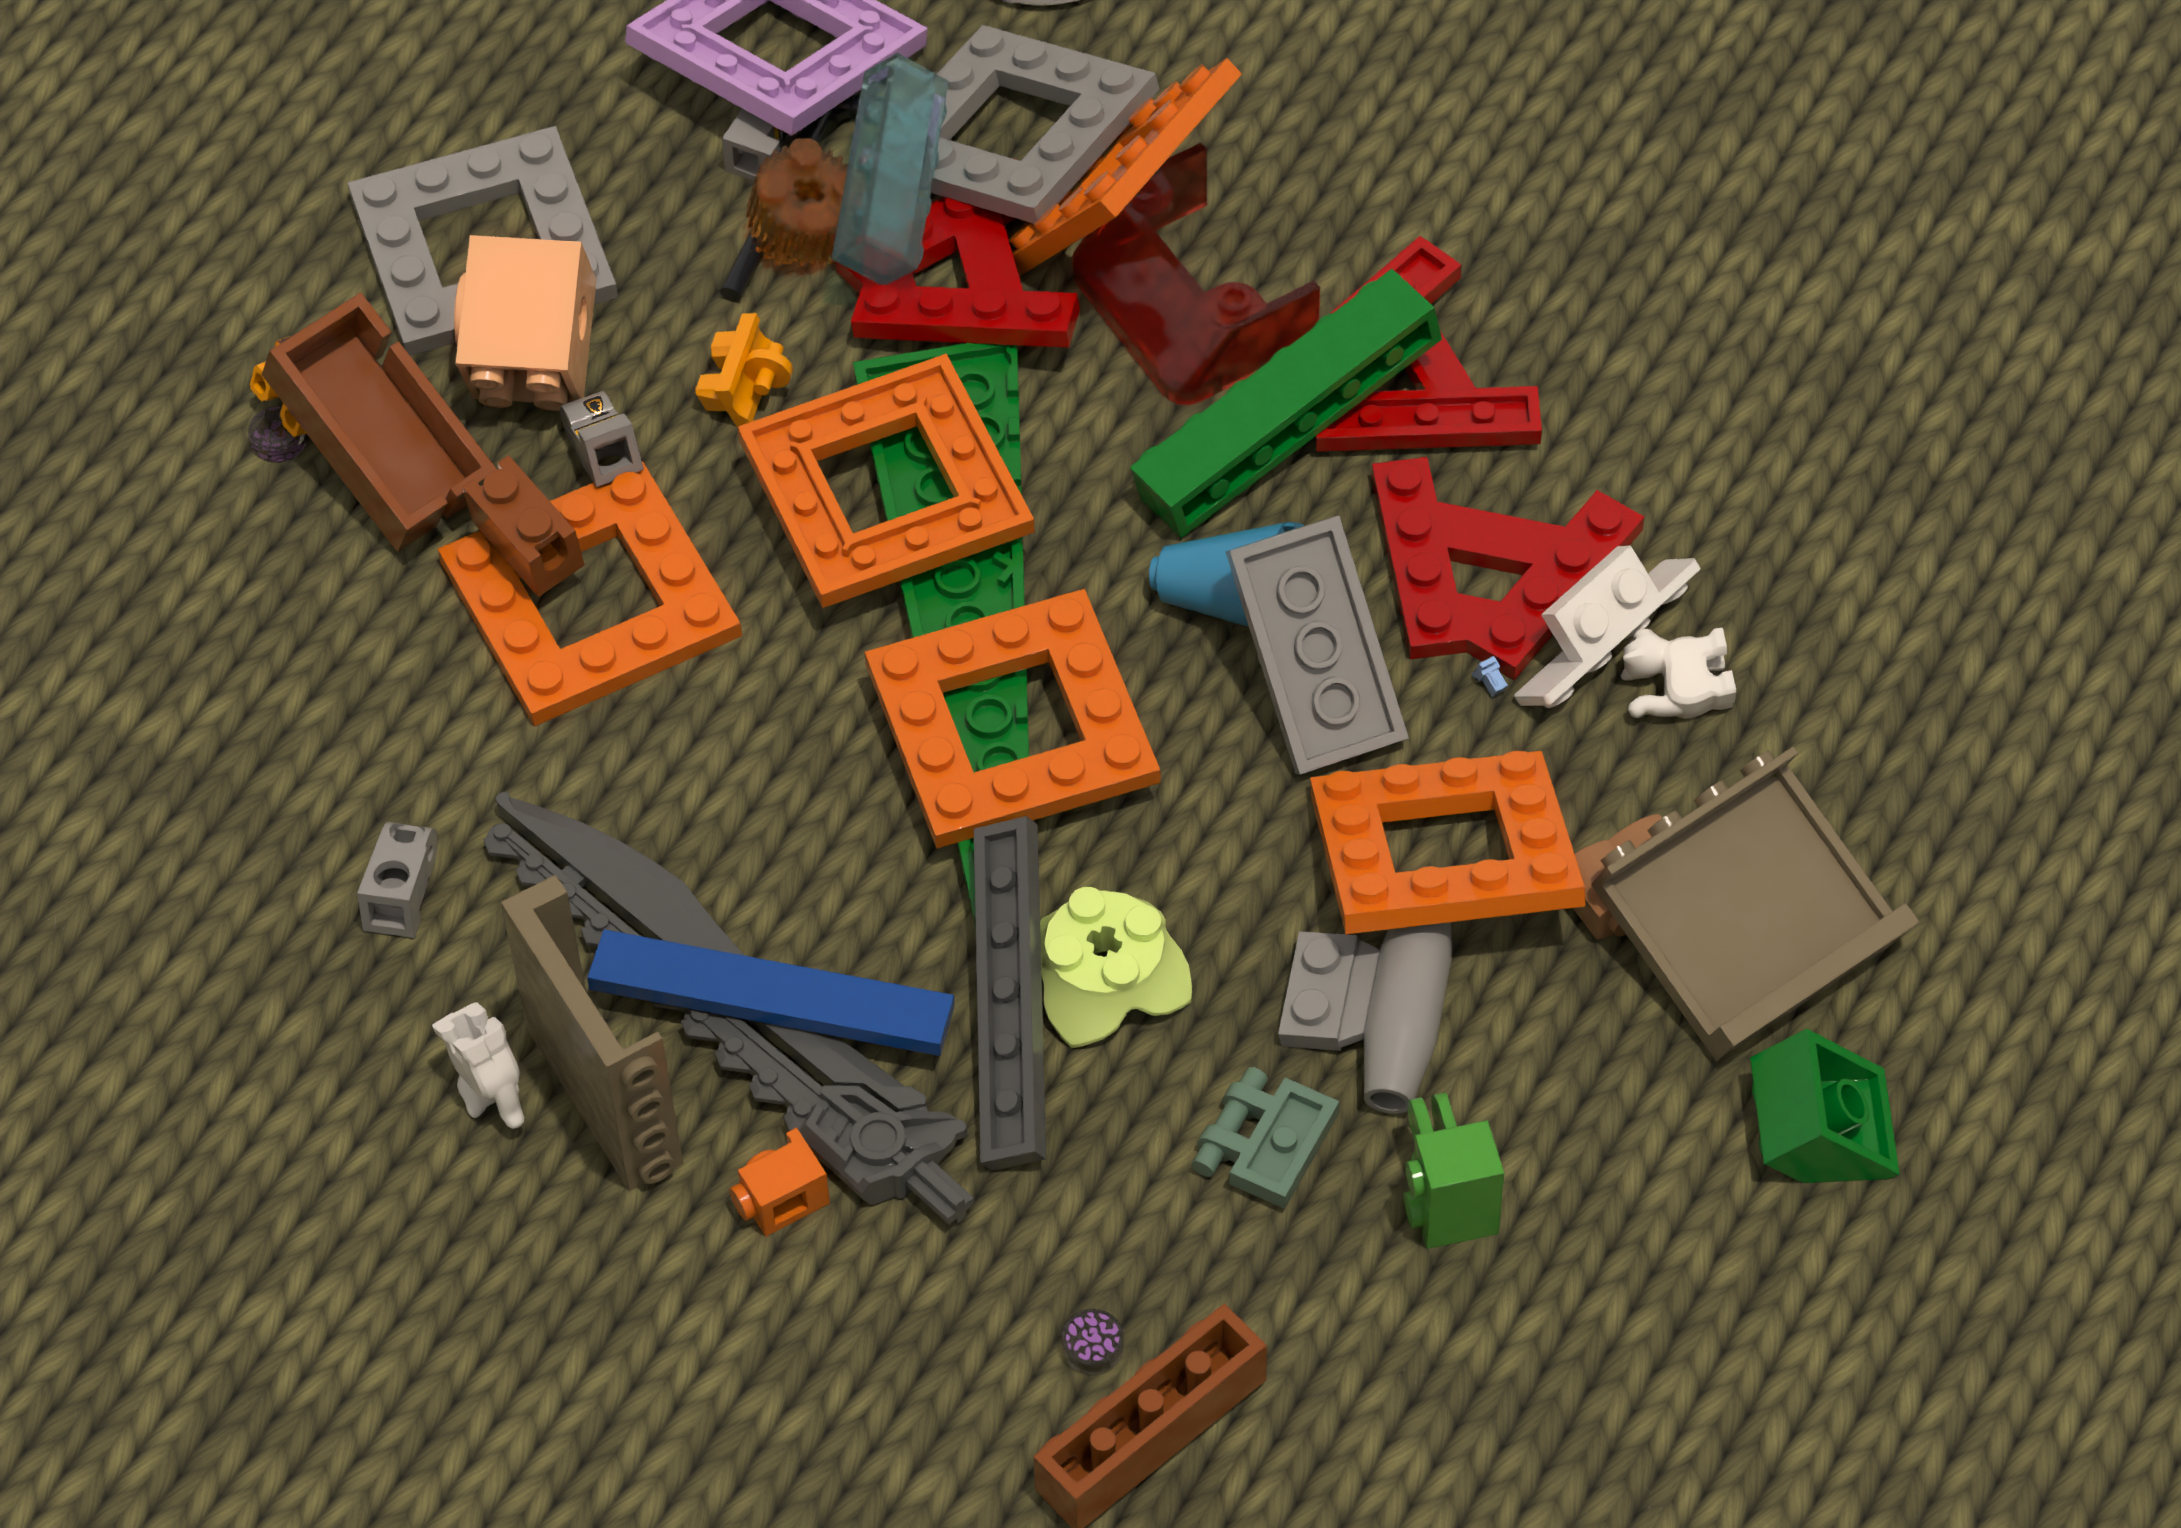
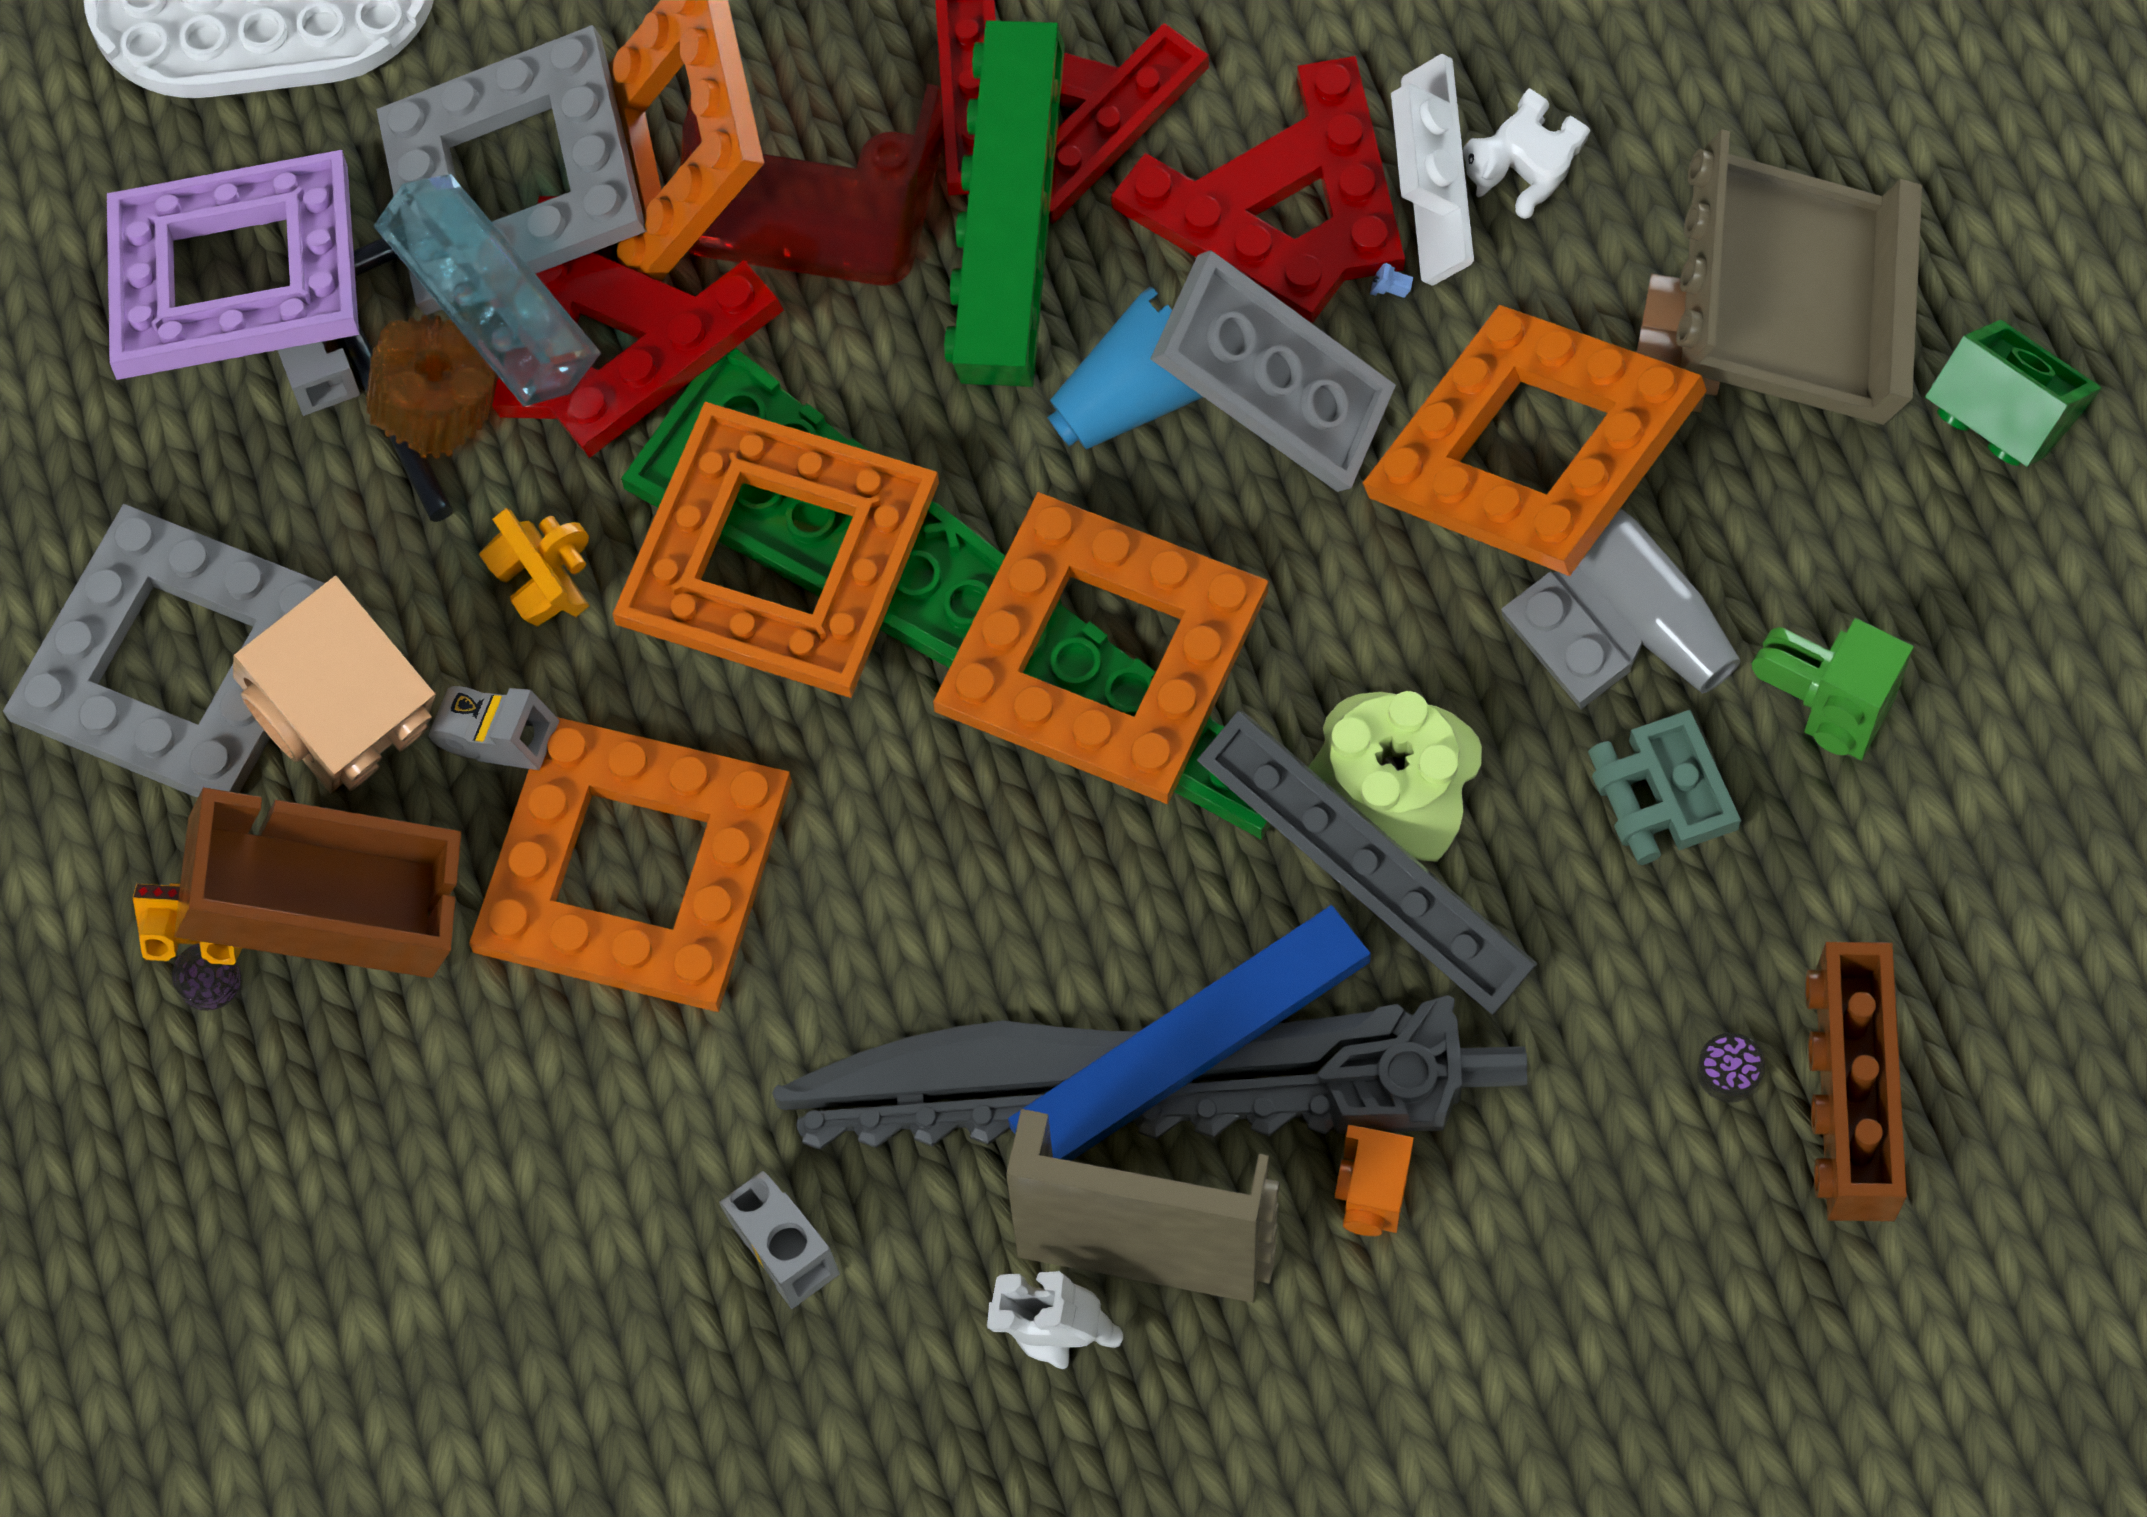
camera: 45 degrees left, 10 degrees up
dark orange brick [462,455,585,597] -> none

